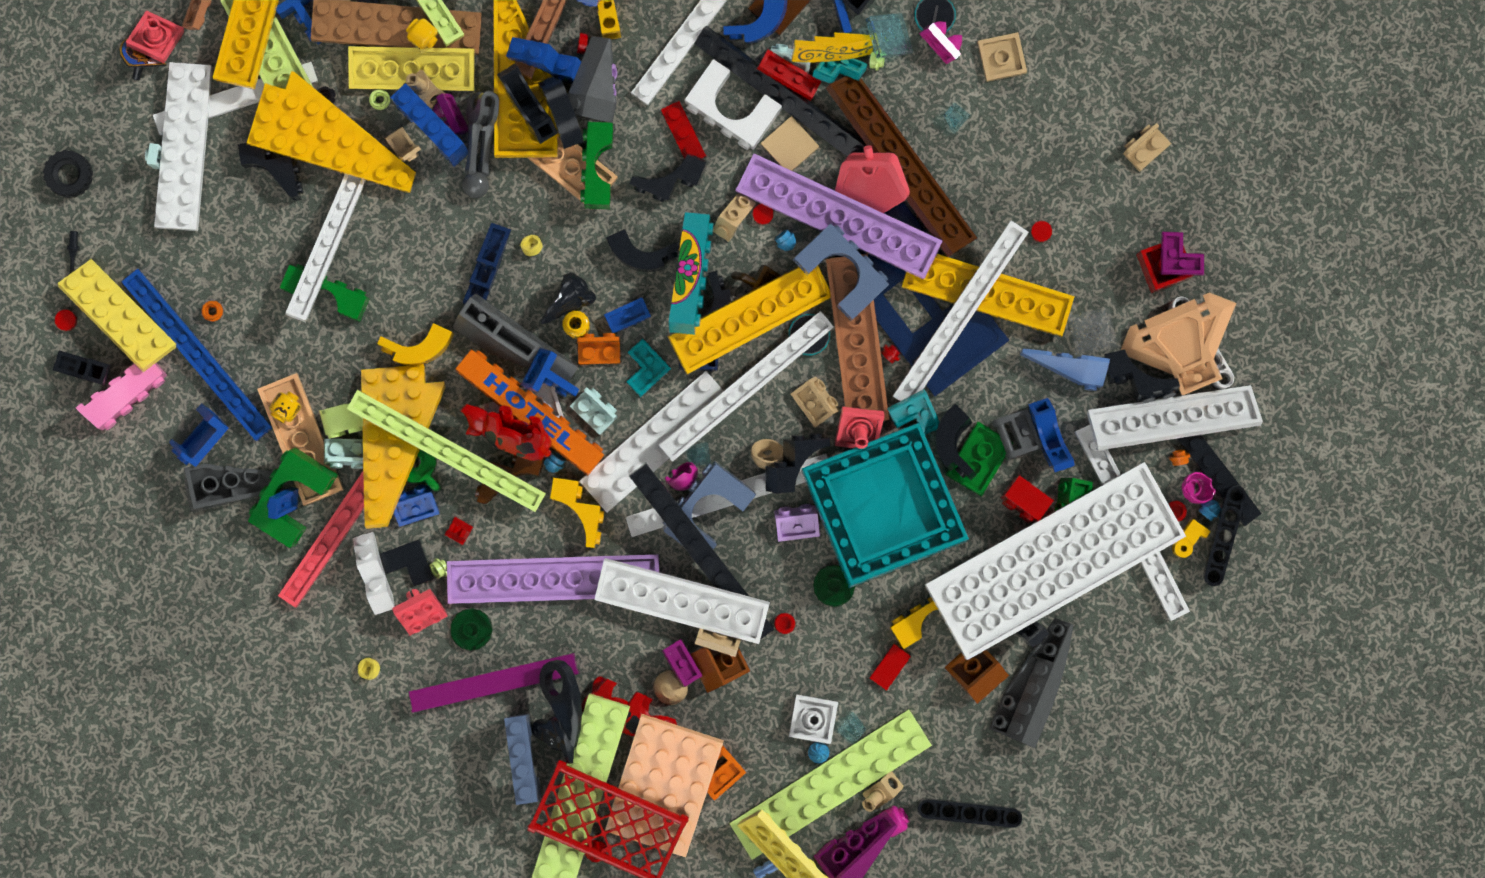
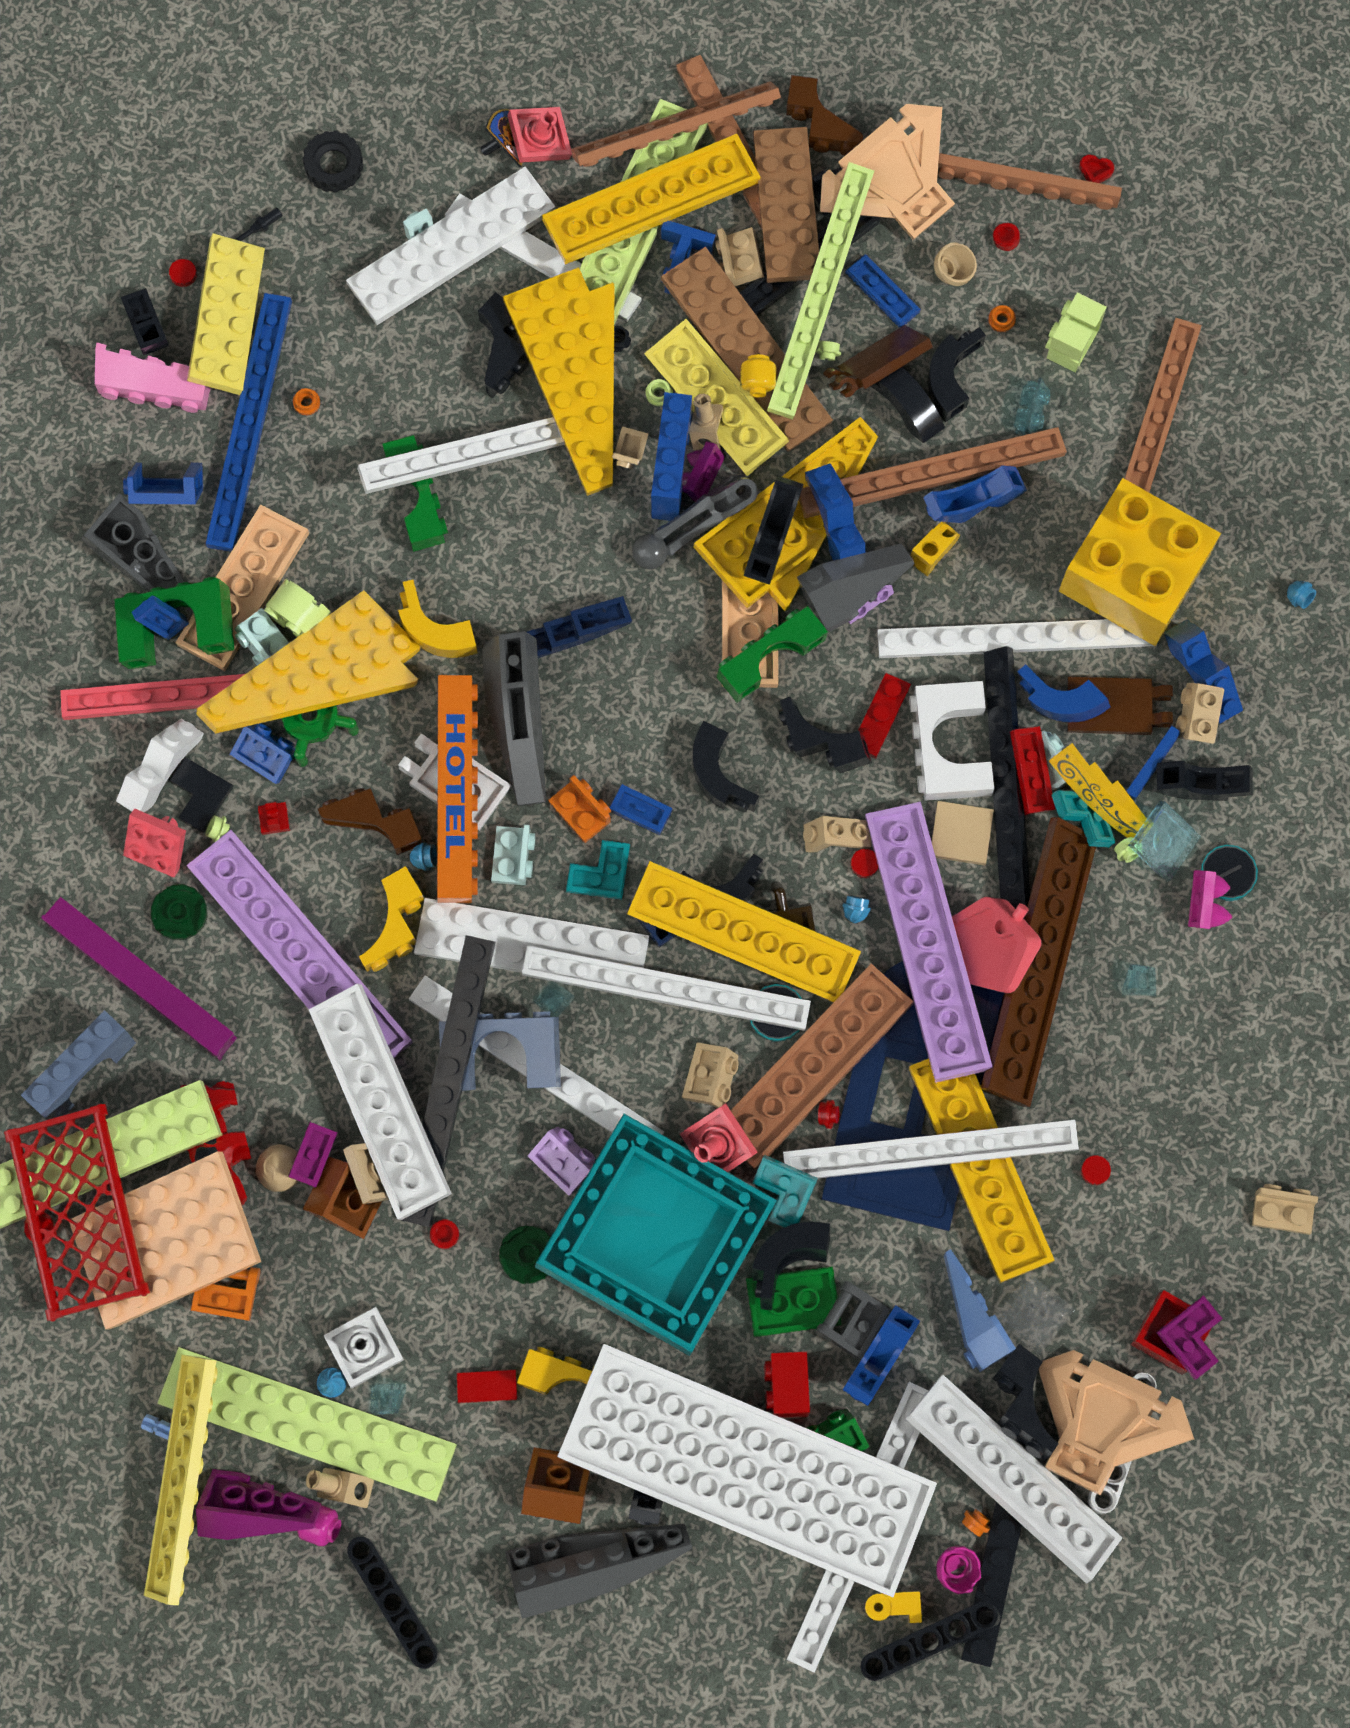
camera: 55 degrees right, 10 degrees down
yellow head [269,391,301,424] -> none
yellowish green plate [347,390,546,512] -> none
light yellow tile [358,658,380,680] -> none
red animal [460,404,552,461] -> none
light yellow tile [520,235,543,256] -> none
blue bracket [521,348,579,397] -> none
black animal [532,660,582,764] -> none
black arch [538,76,584,149] -> none
black hair [540,272,596,324] -> none
yellow head [562,310,590,339] -> none
red tile [577,33,588,55] -> none
dark pink hair [665,462,698,491] -> none
brick [669,212,714,335] -> none
tan piece [751,439,783,470] -> none
black arch [766,433,830,494] -> none
sand blue arch [793,223,889,321] -> none
tan tile [977,32,1027,82] -> none
red tile [1168,501,1187,522] -> none
dark azure plate [1198,500,1221,521] -> none

